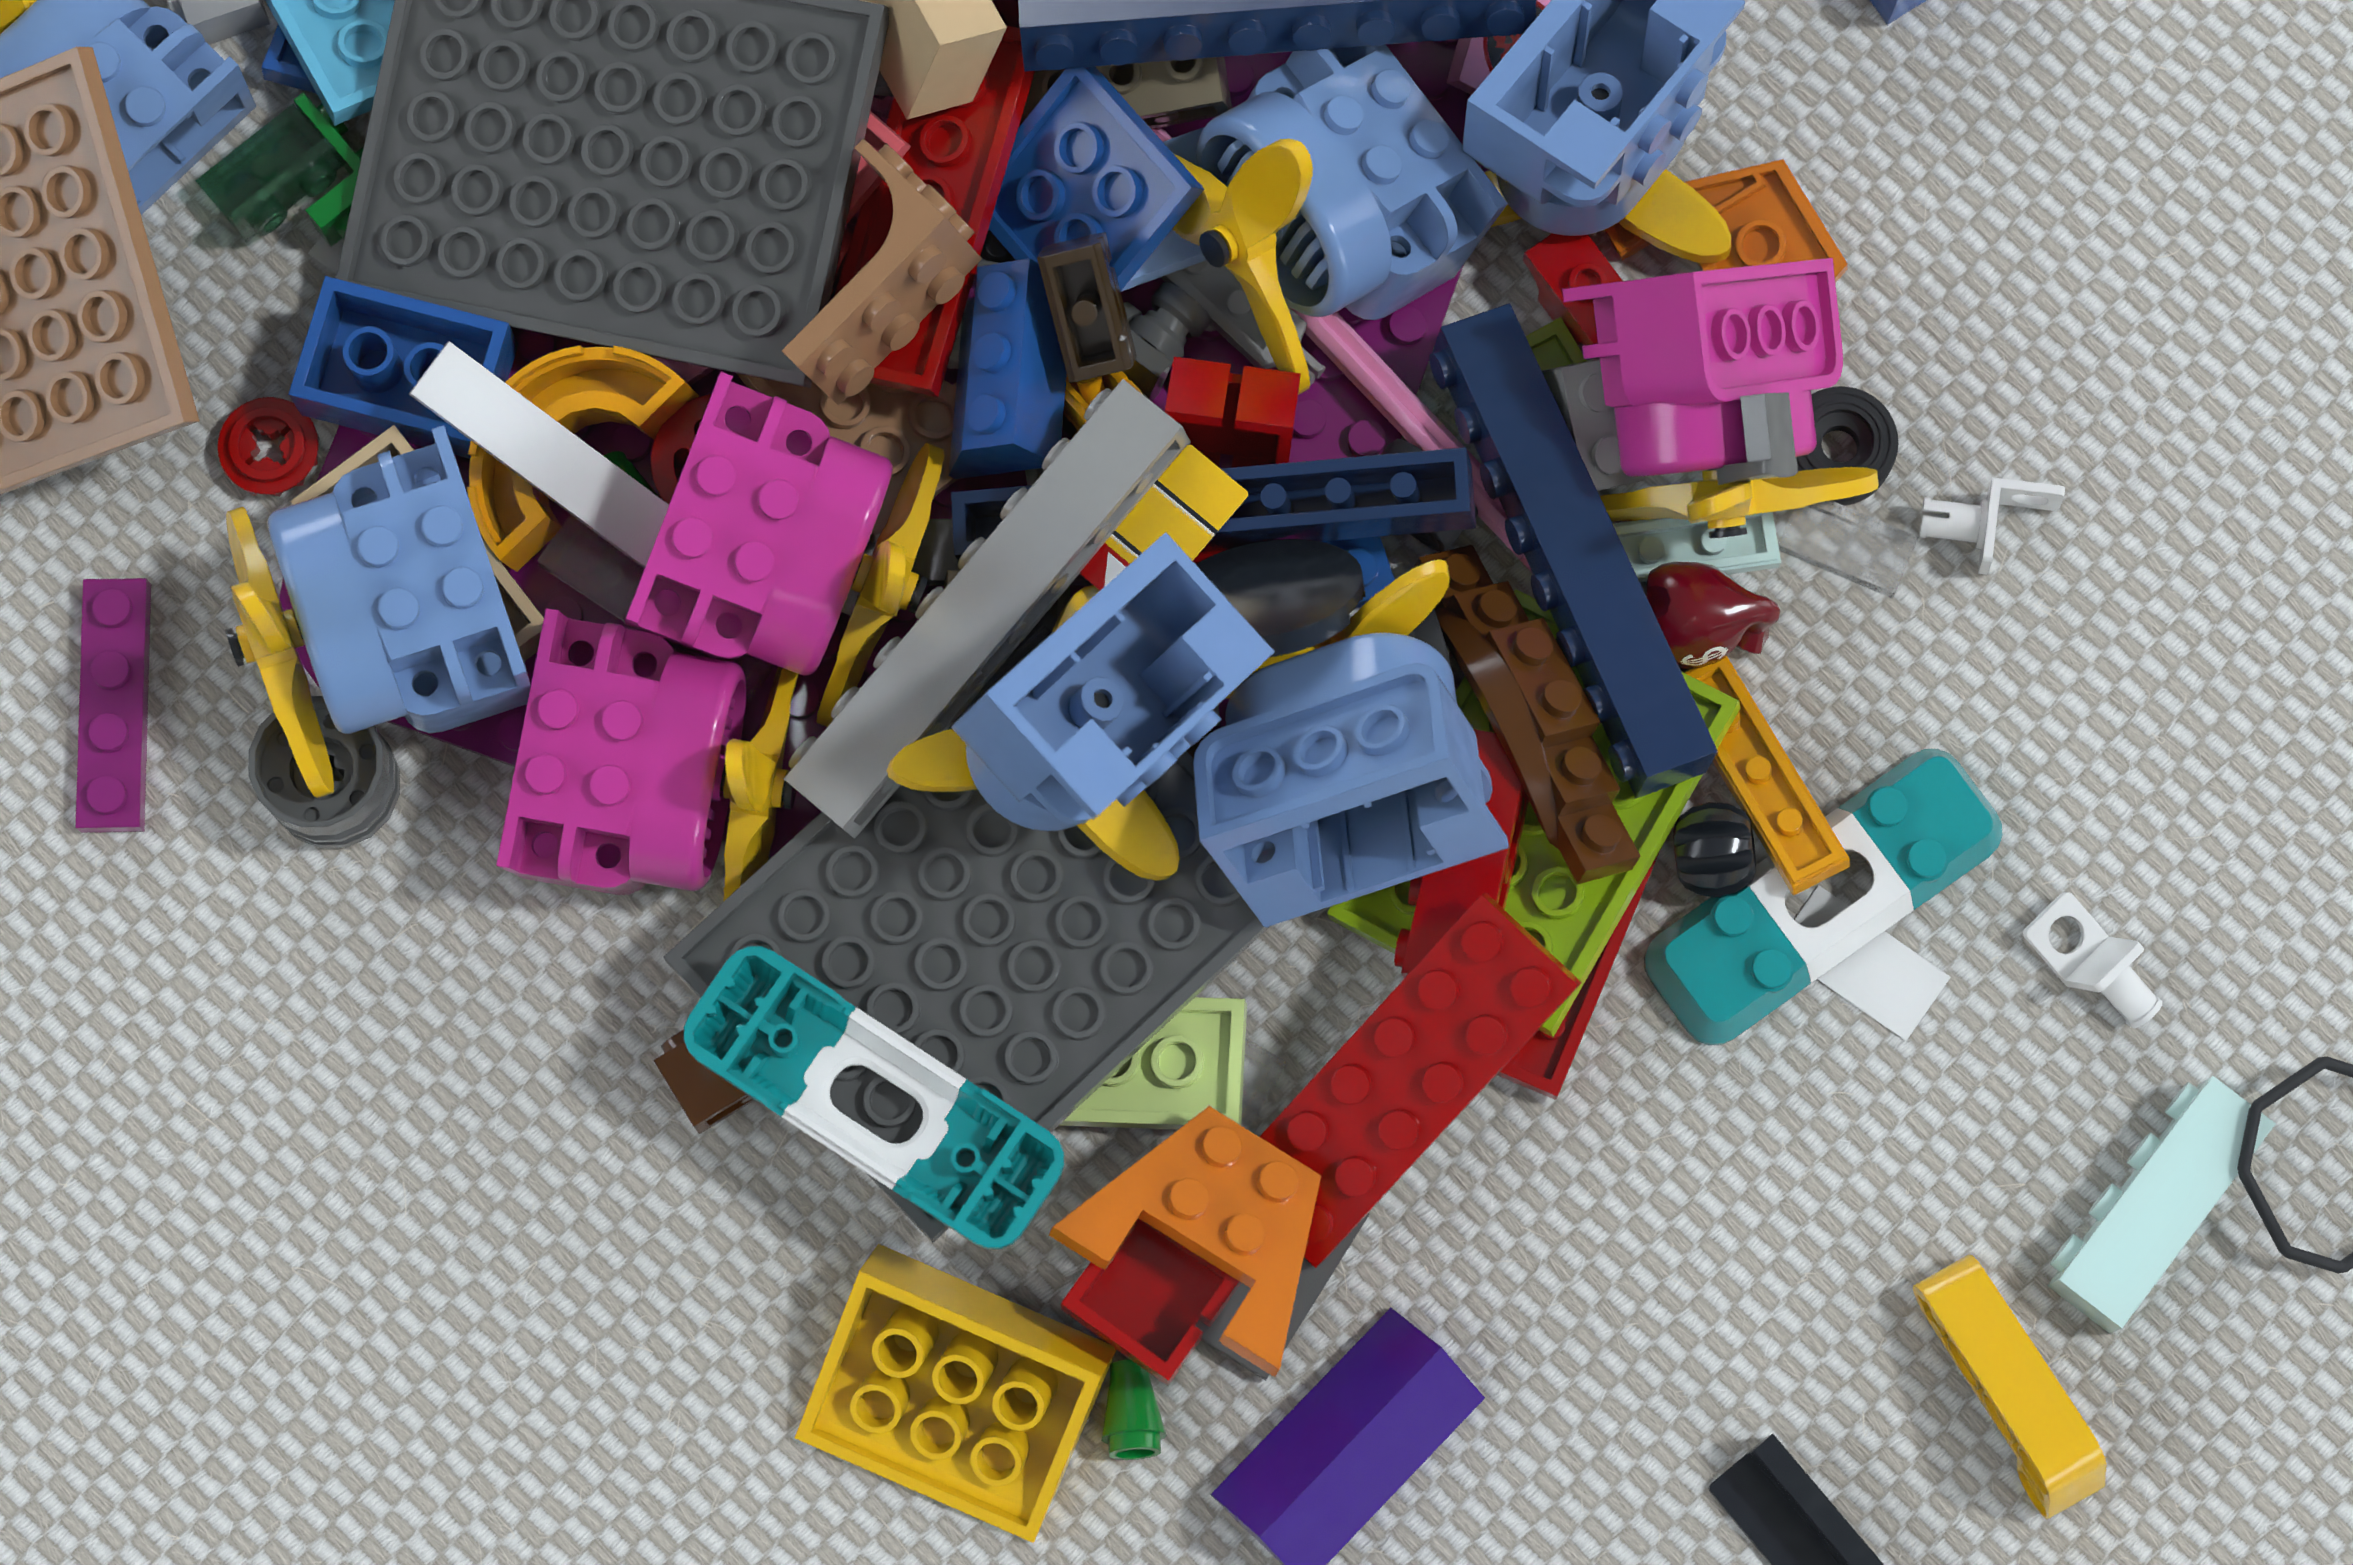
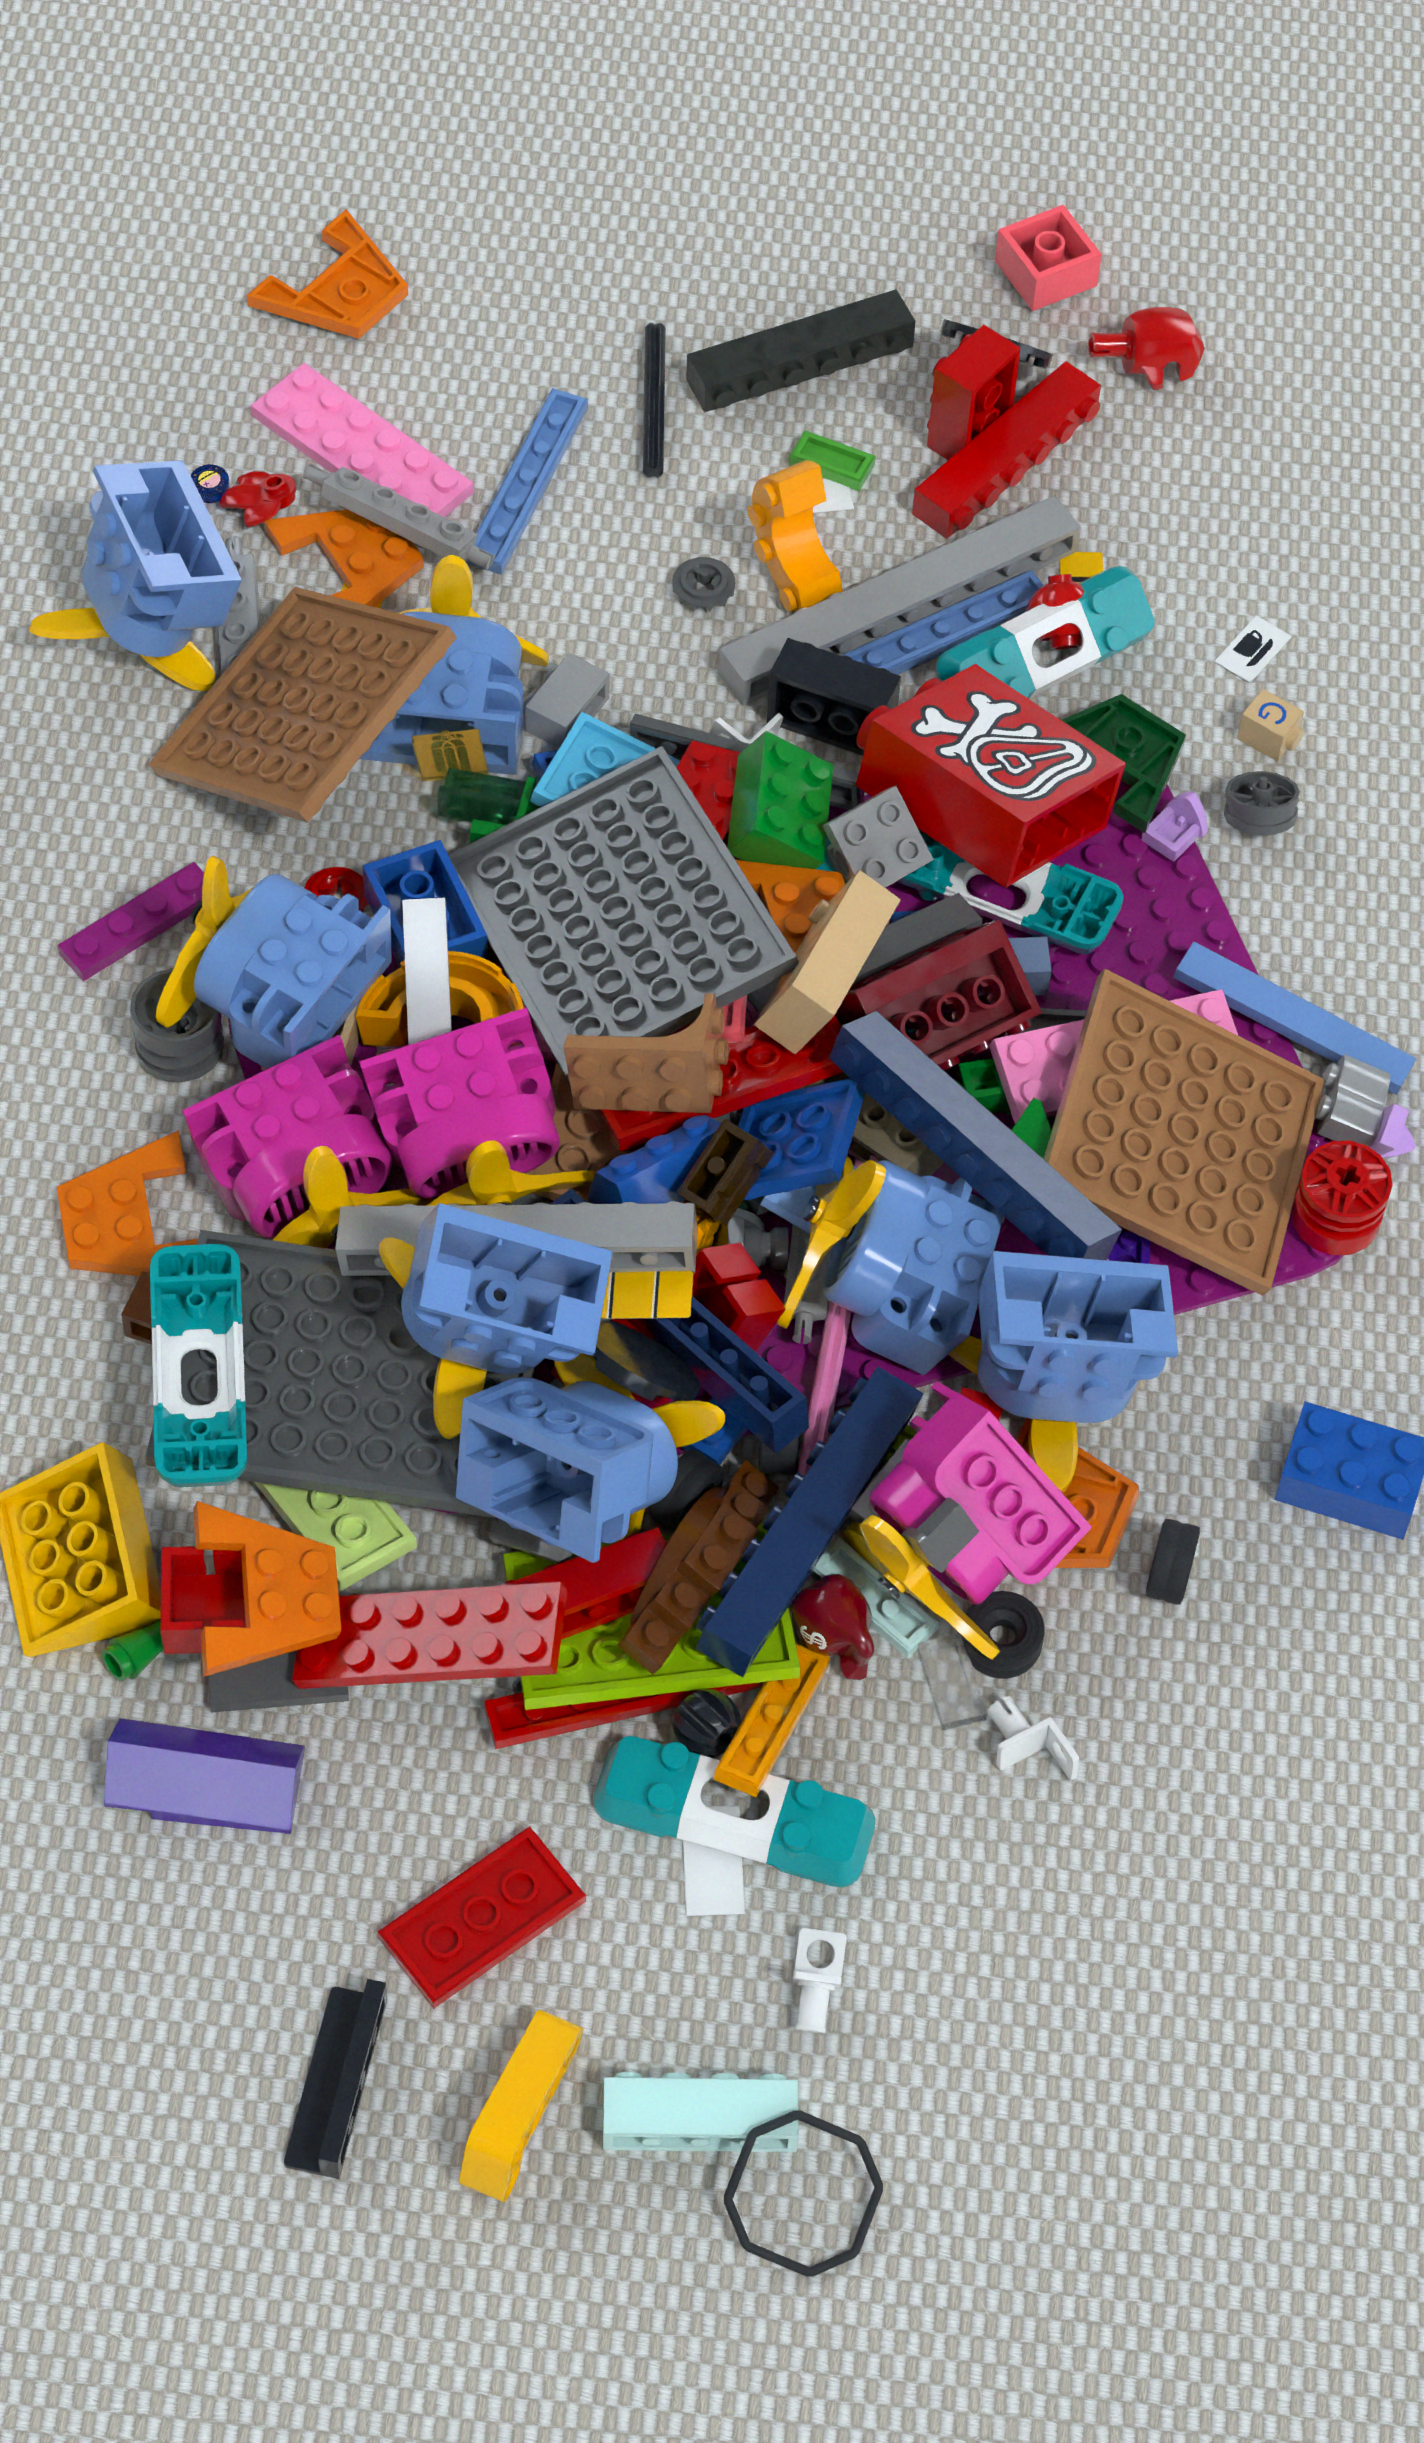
camera: 50 degrees right, 20 degrees down
none -> orange wing [56,1130,198,1276]
none -> red tile [378,1826,586,2009]
none -> clear yellow piece [412,729,489,782]
none -> black tyre [1145,1519,1200,1605]

